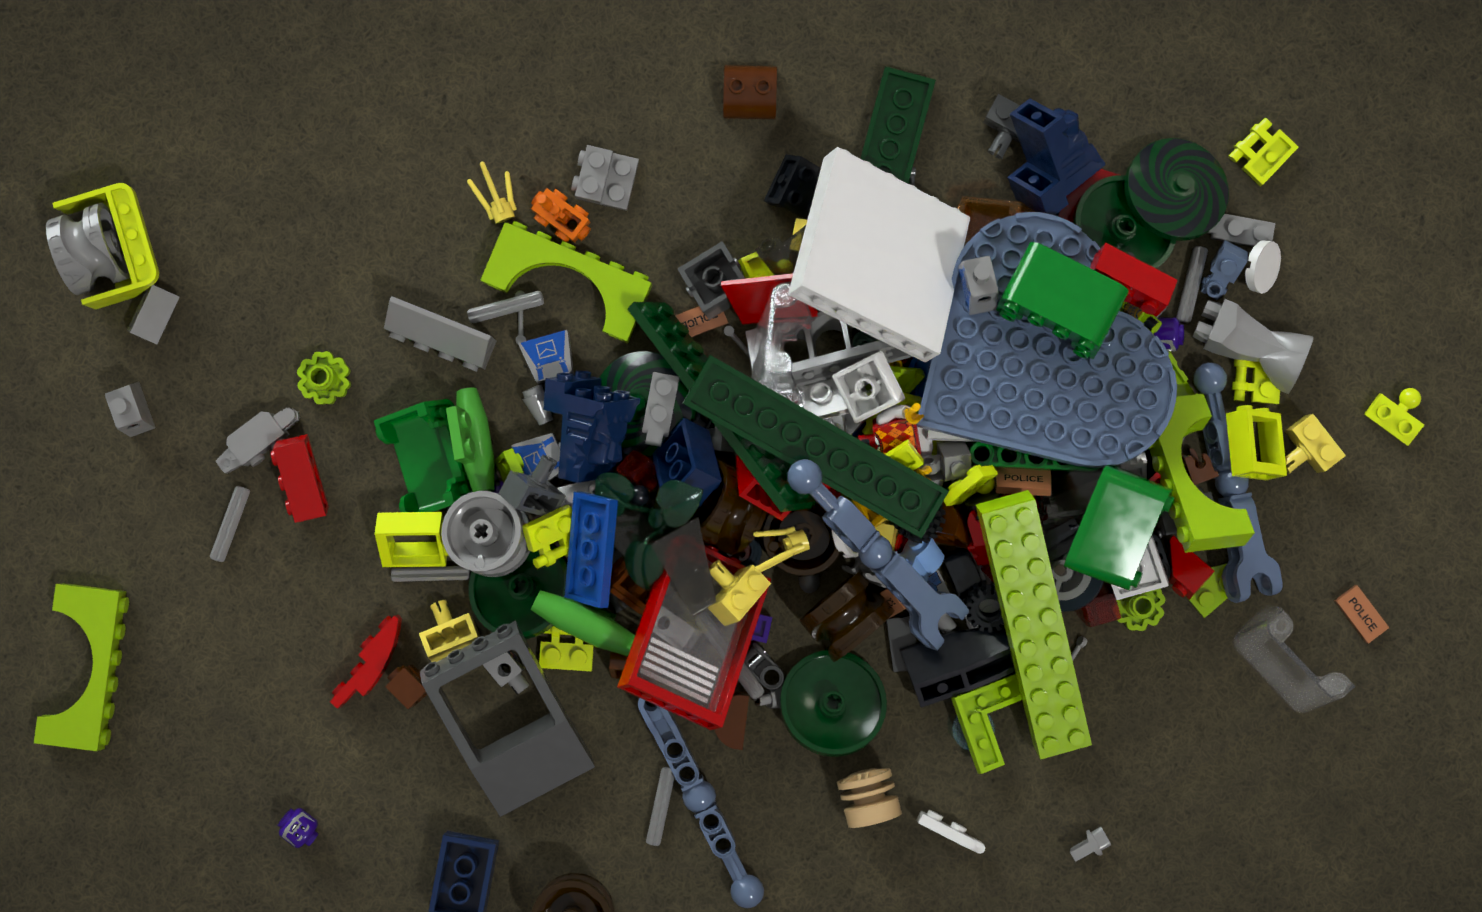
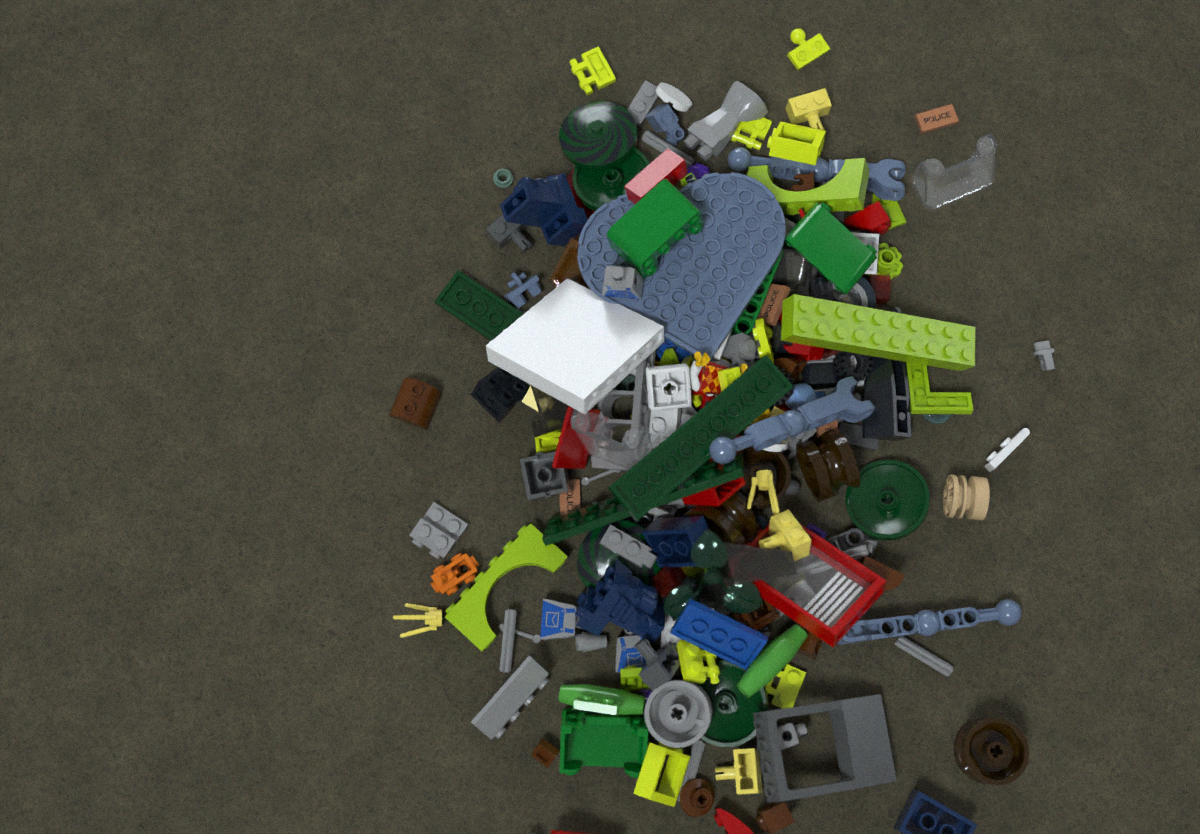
camera: 75 degrees left, 10 degrees down
lime plant [297,351,351,405] -> none
none -> sand green plate [493,169,513,188]
none -> sand blue hips [504,272,542,308]
none -> reddish brown plate [531,738,560,768]
none -> reddish brown piece [680,778,714,817]

